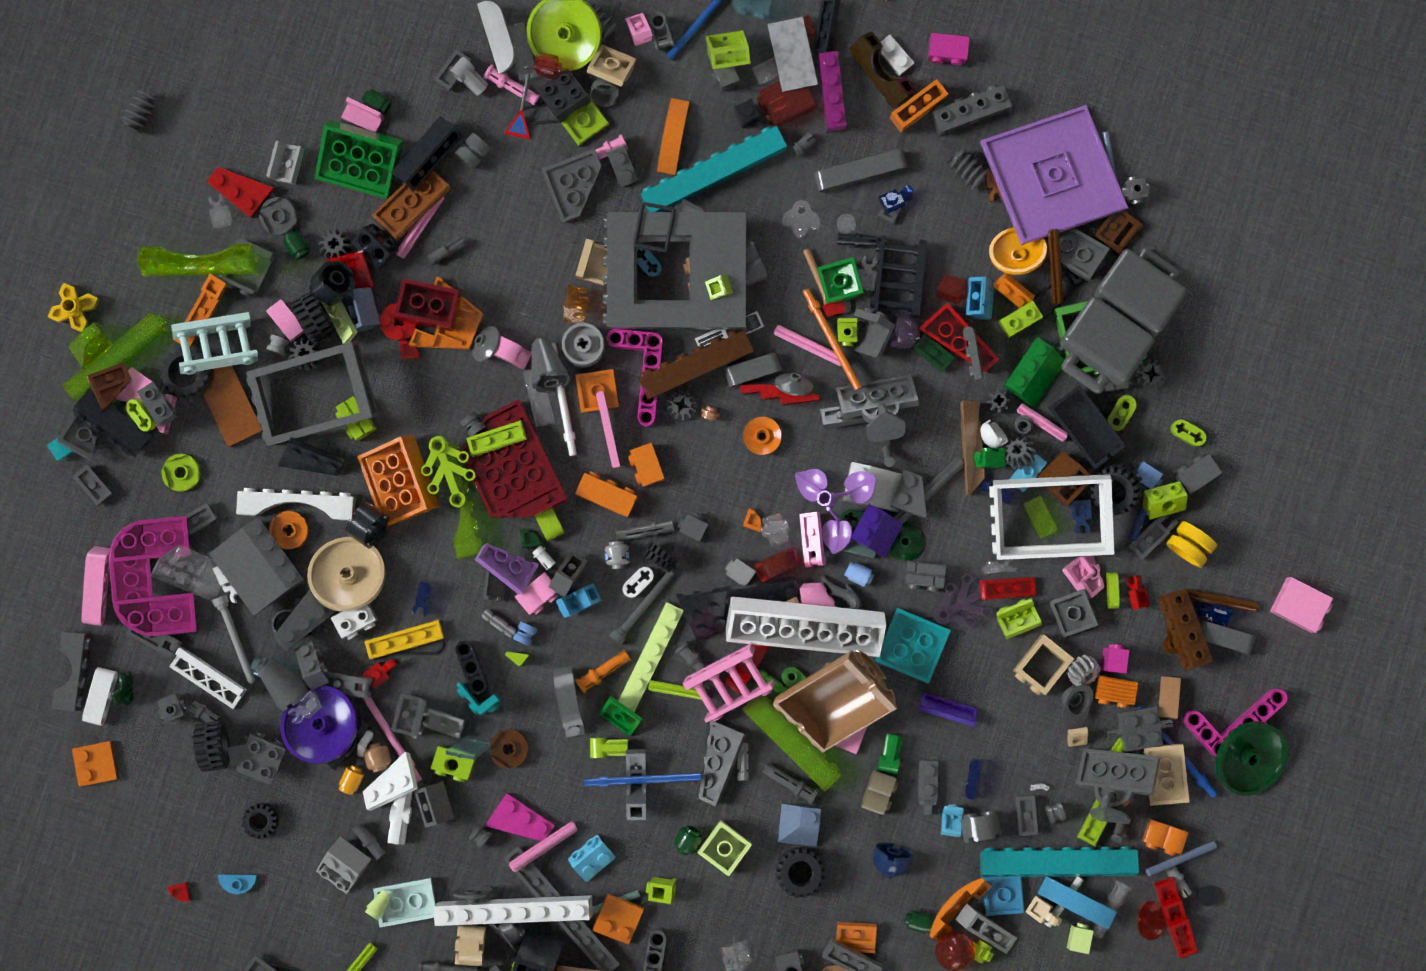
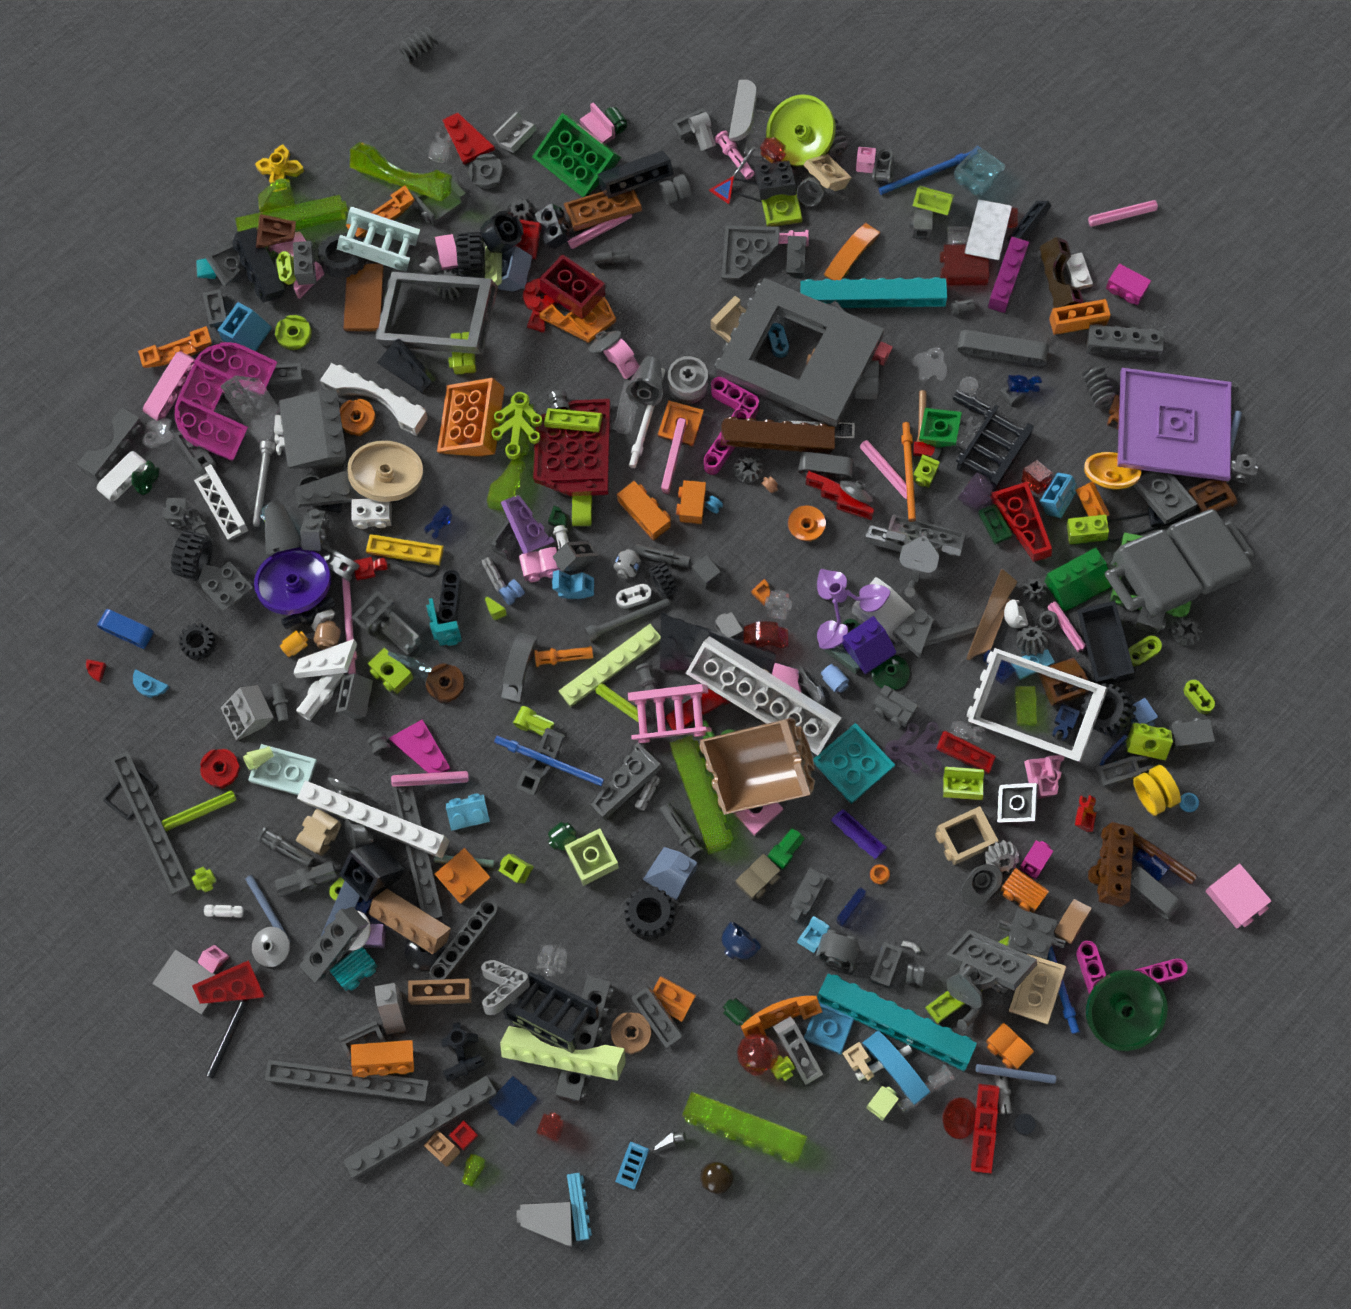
camera: 30 degrees right, 15 degrees down
orange plate [72,741,119,787] -> none
dark green brick [283,231,310,260] -> none
clear plate [288,690,322,724] -> none
black brick [346,502,390,549] -> none
clear orange hinge [563,284,589,324] -> none
green slope [599,696,642,737] -> none
black piece [633,202,676,252] -> none
lime slope [705,275,733,300] -> none
black brick [734,99,759,128] -> none
plate [799,512,826,568] -> none
dark grey bracket [853,308,895,359] -> none
dark grey hinge [963,326,984,381] -> none
green brick [974,448,1005,469] -> none
reddish brown axle [1048,229,1063,304] -> none
tan tile [1067,727,1088,747] -> none
lime beam [1106,572,1120,609] -> none
none -> blue beam [97,609,154,649]
none -> orange slope [138,326,212,368]
none -> clear plate [143,418,174,449]
none -> red plate [200,748,241,789]
none -> dark azure slope [217,302,272,351]
none -> dark azure bush [704,496,723,514]
none -> orange plate [870,864,890,884]
none -> coral panel [872,342,892,366]
none -> dark azure plate [1179,793,1199,812]

